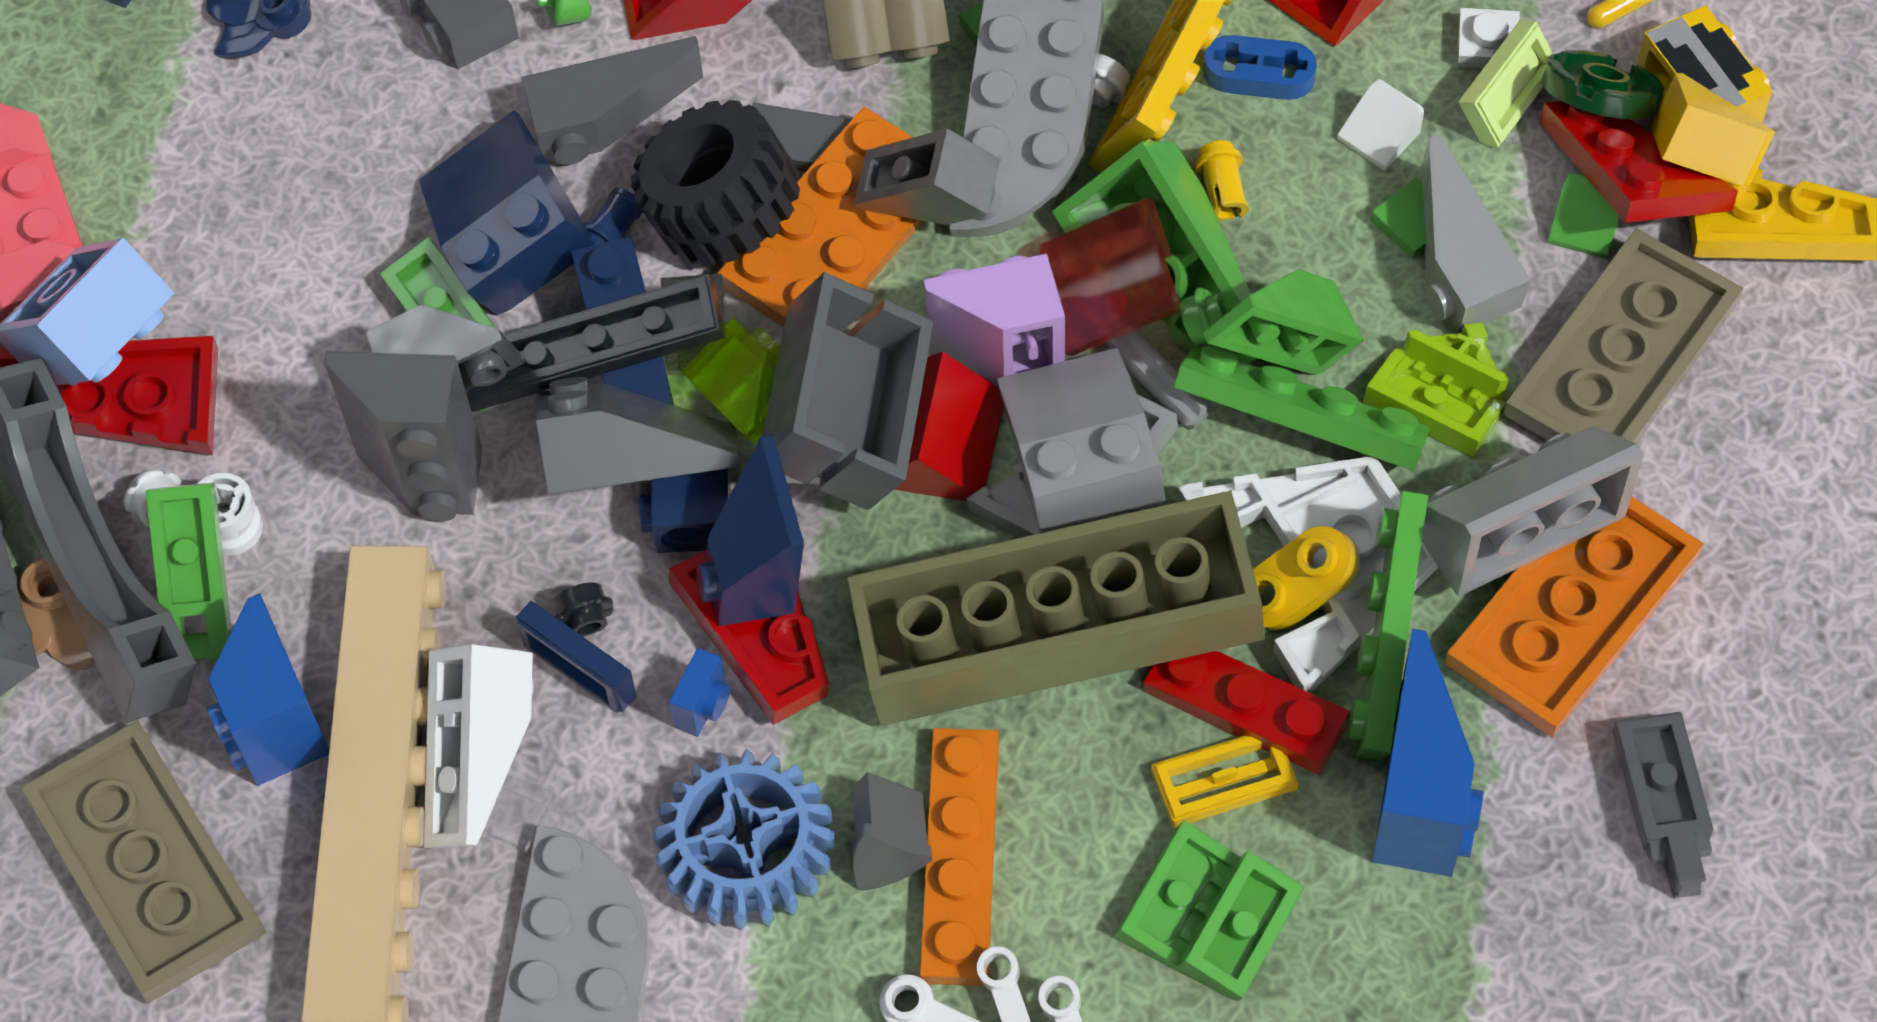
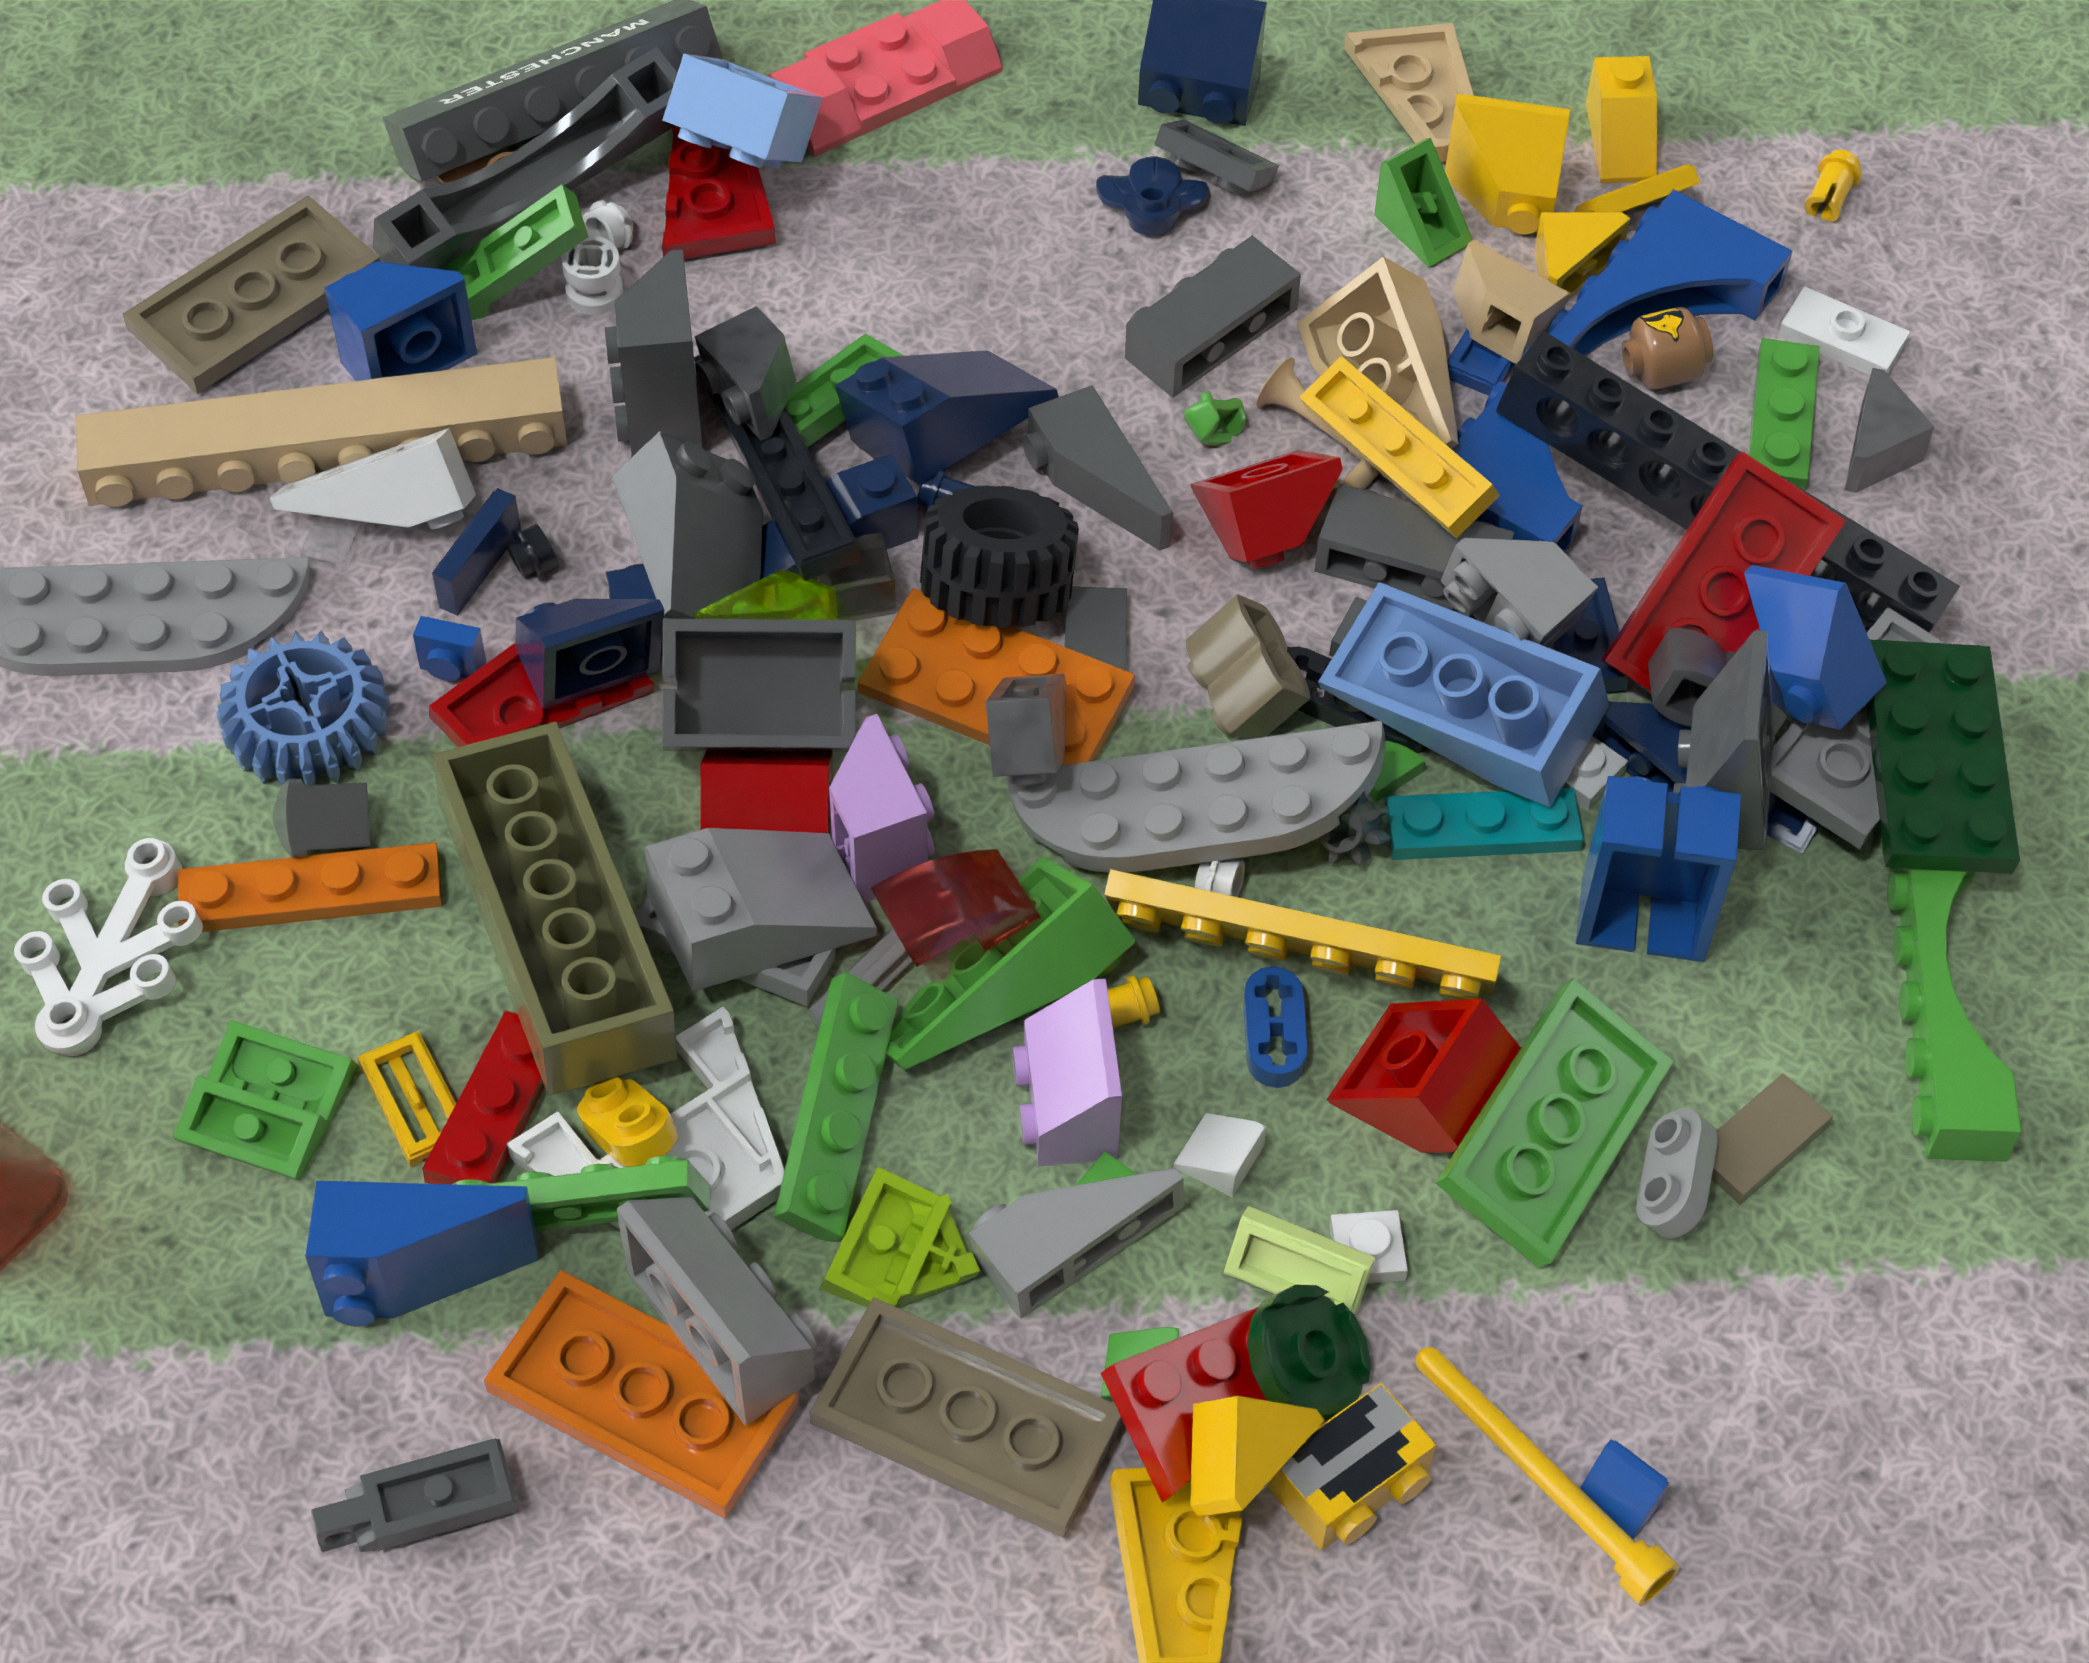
camera: 75 degrees right, 5 degrees down
bright green plate [1180,288,1230,347] -> none
bright green slope [1203,269,1364,375] -> none
none -> lavender slope [1012,979,1122,1167]

